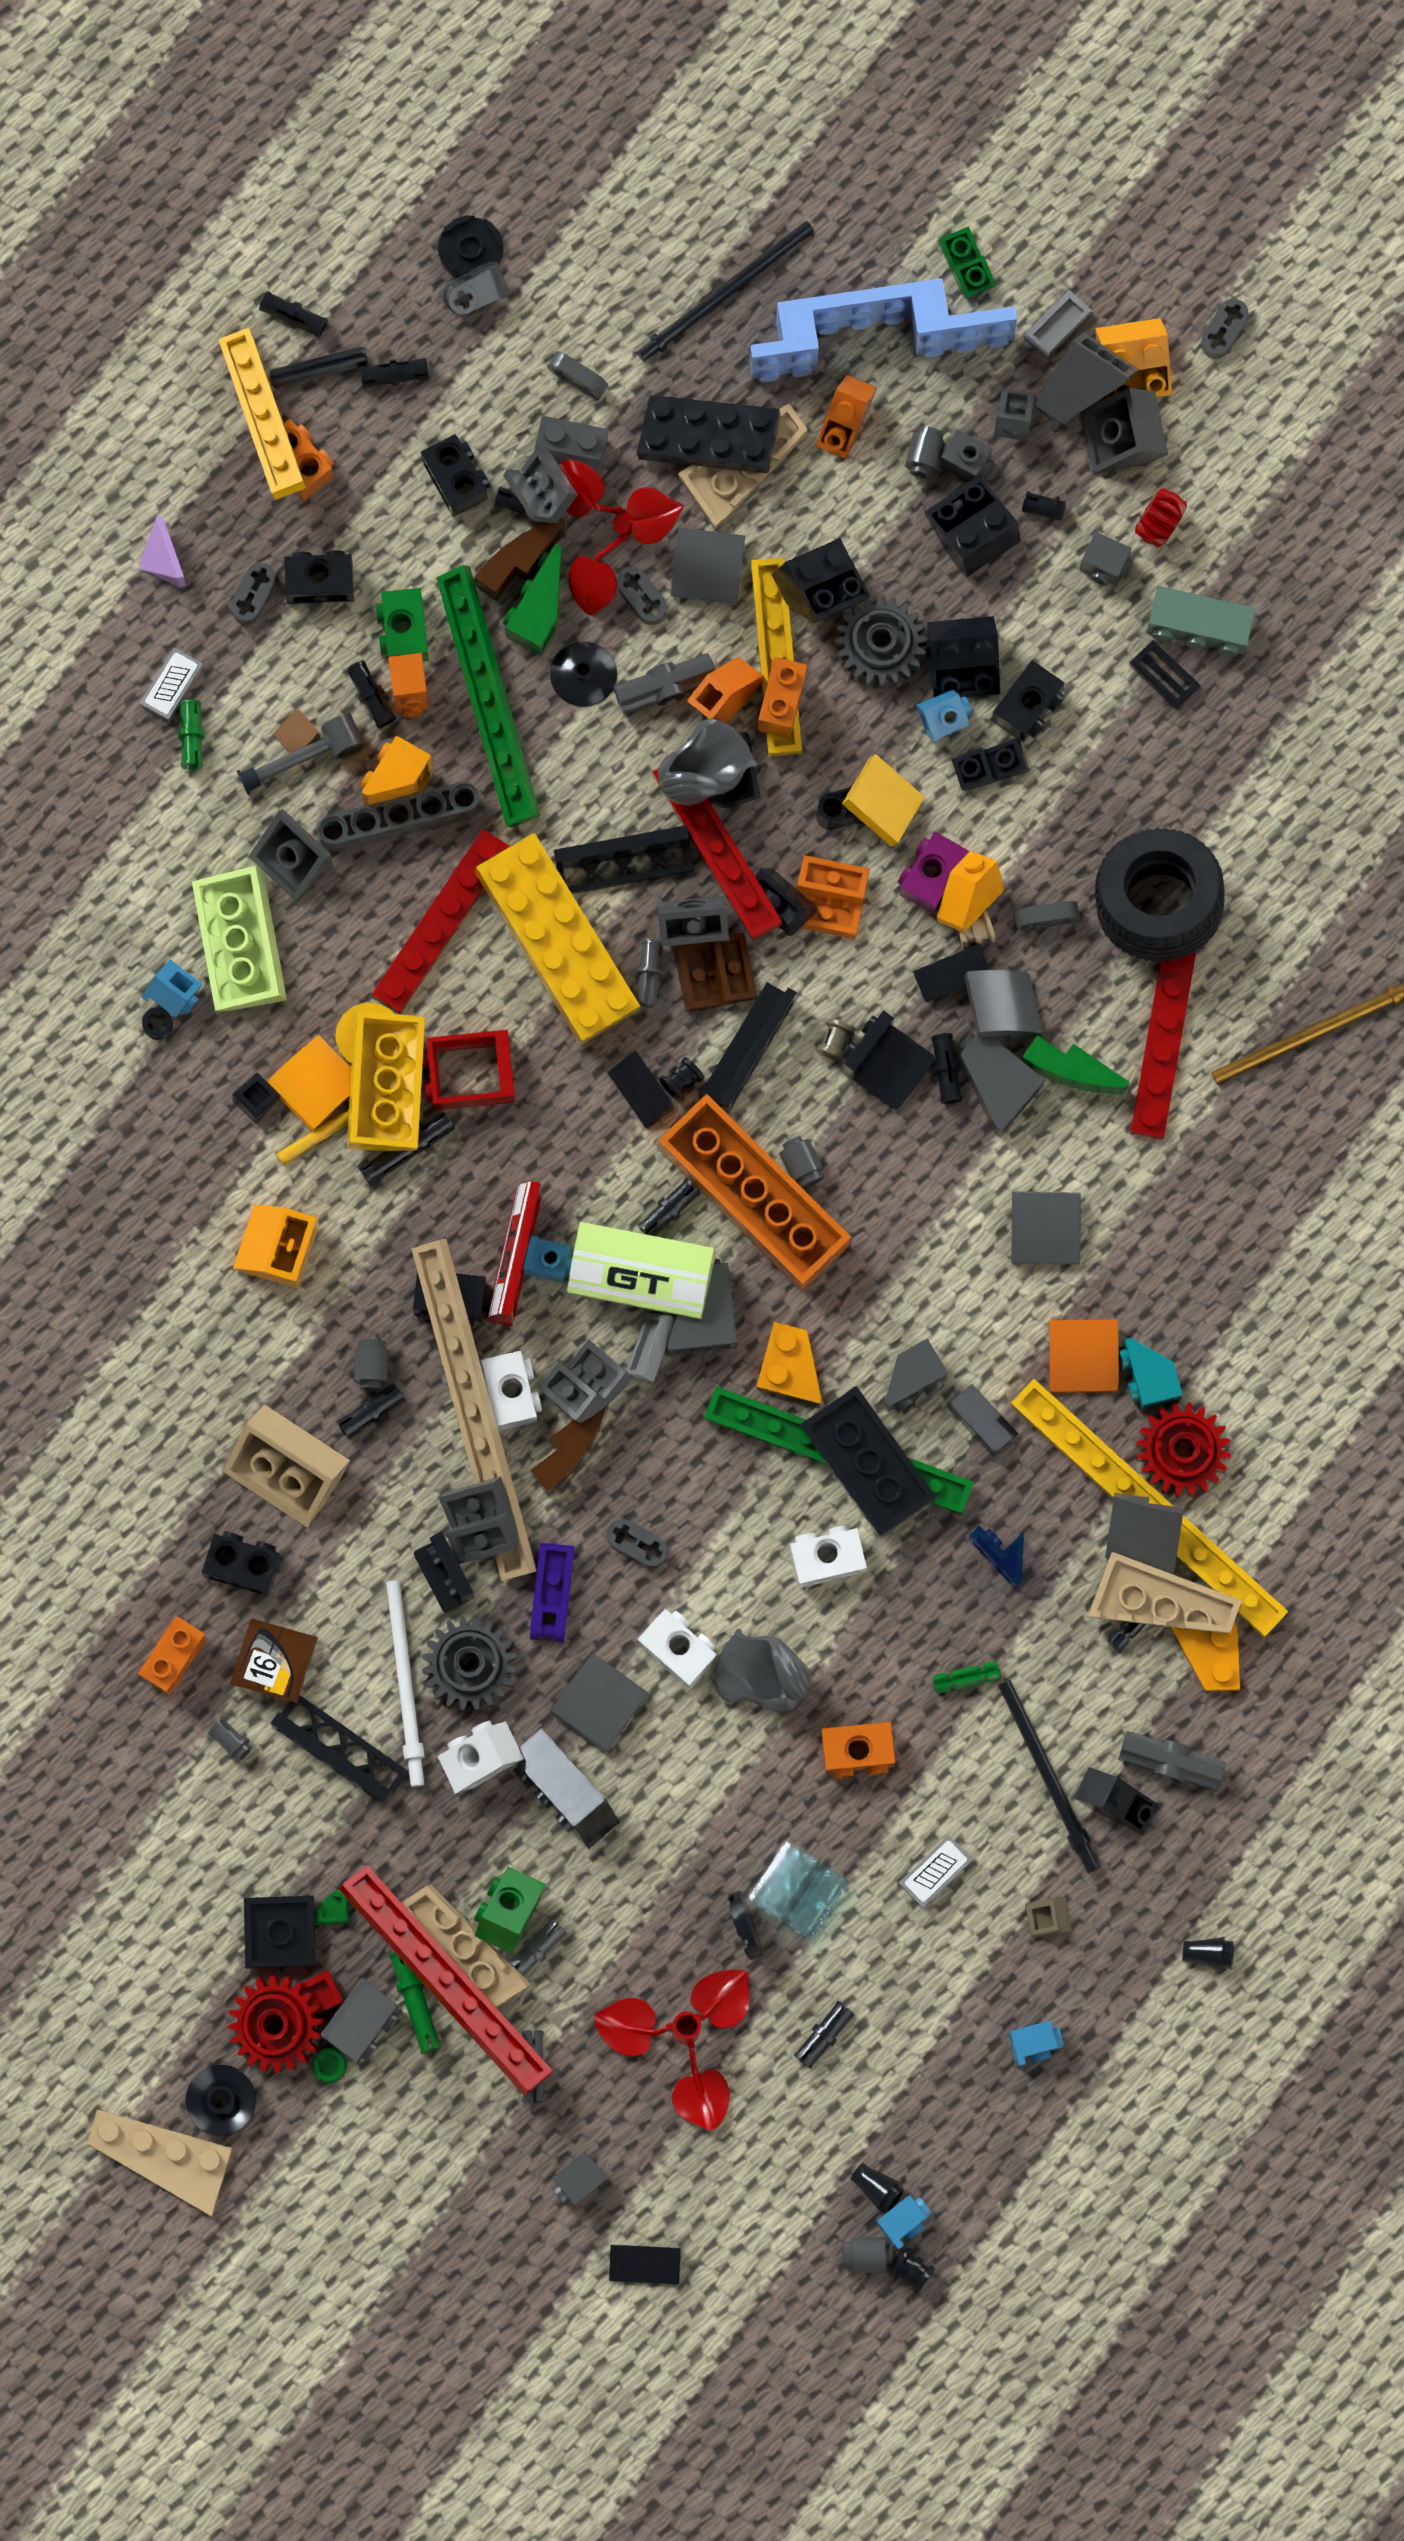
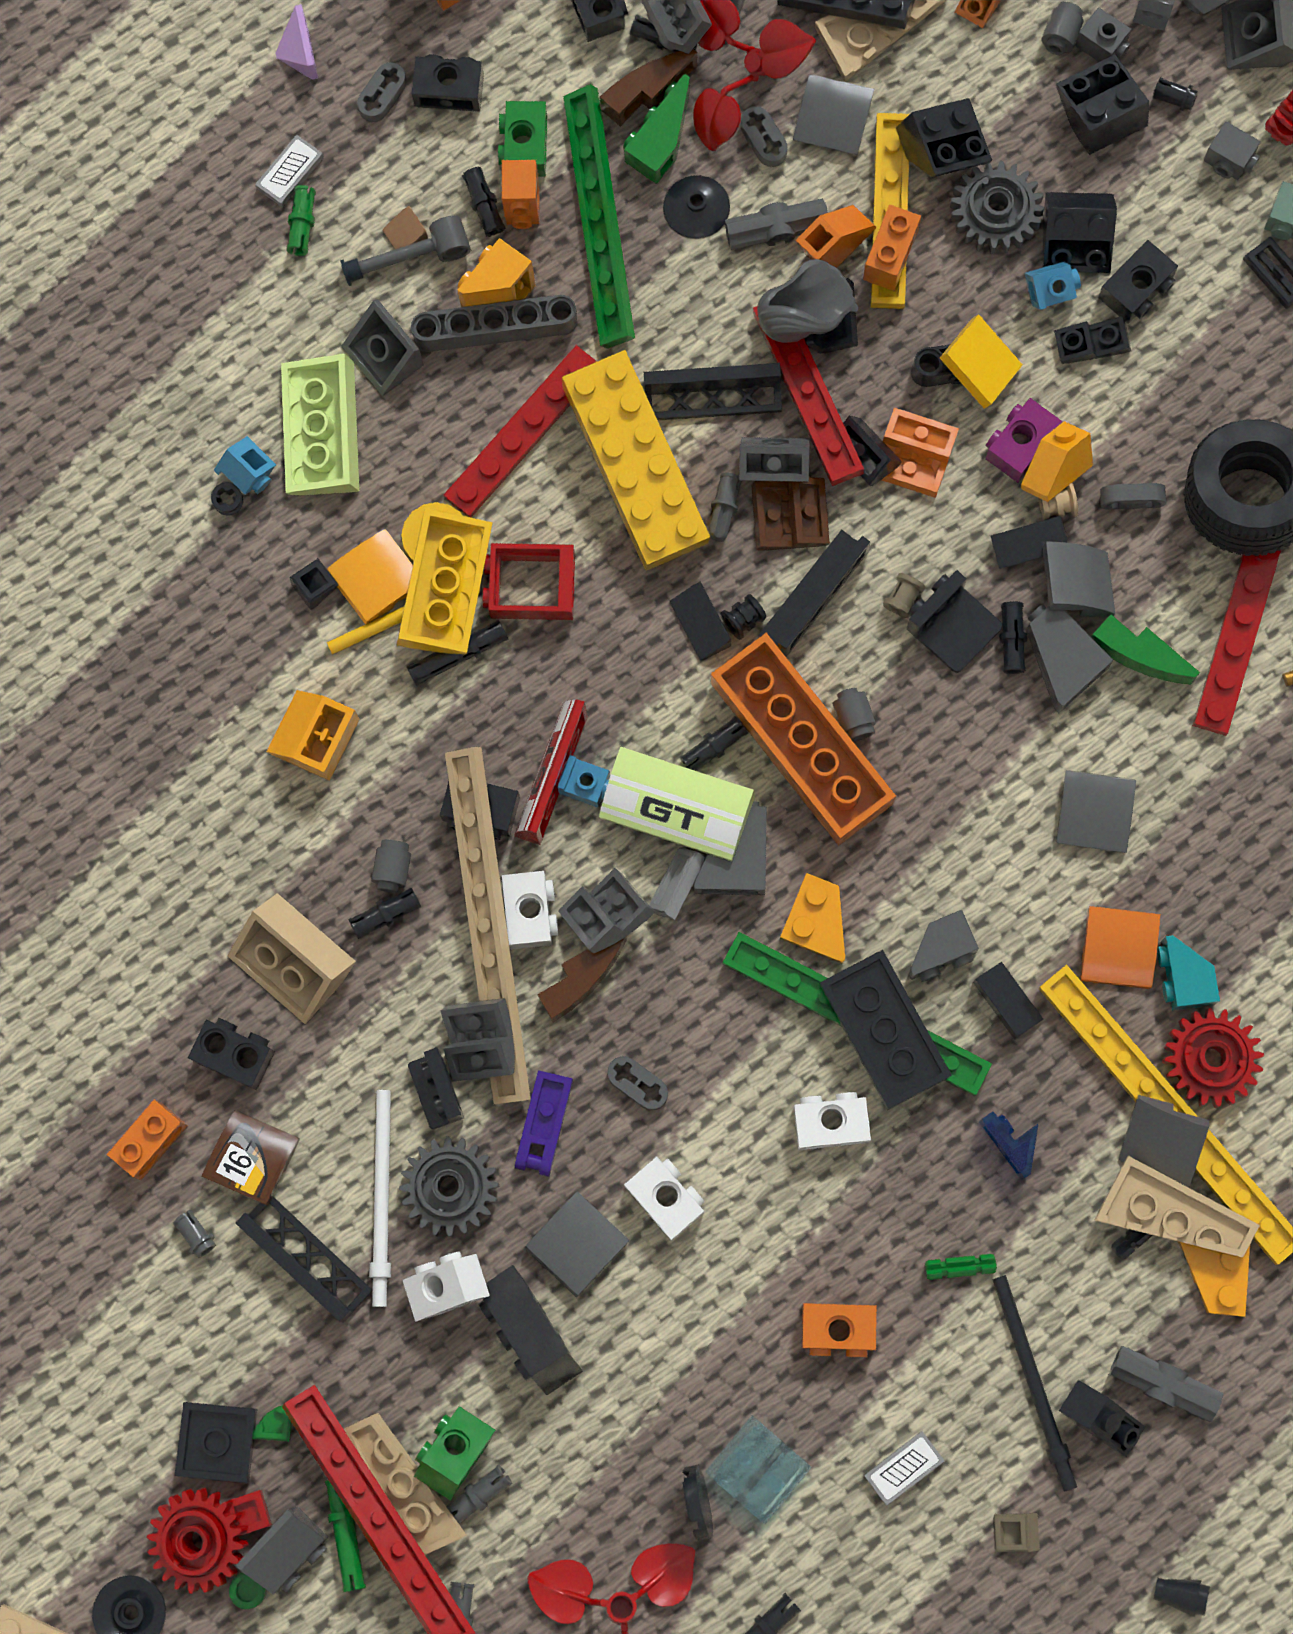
camera: 15 degrees right, 0 degrees up
dark grey piece [715,1629,811,1713] -> none

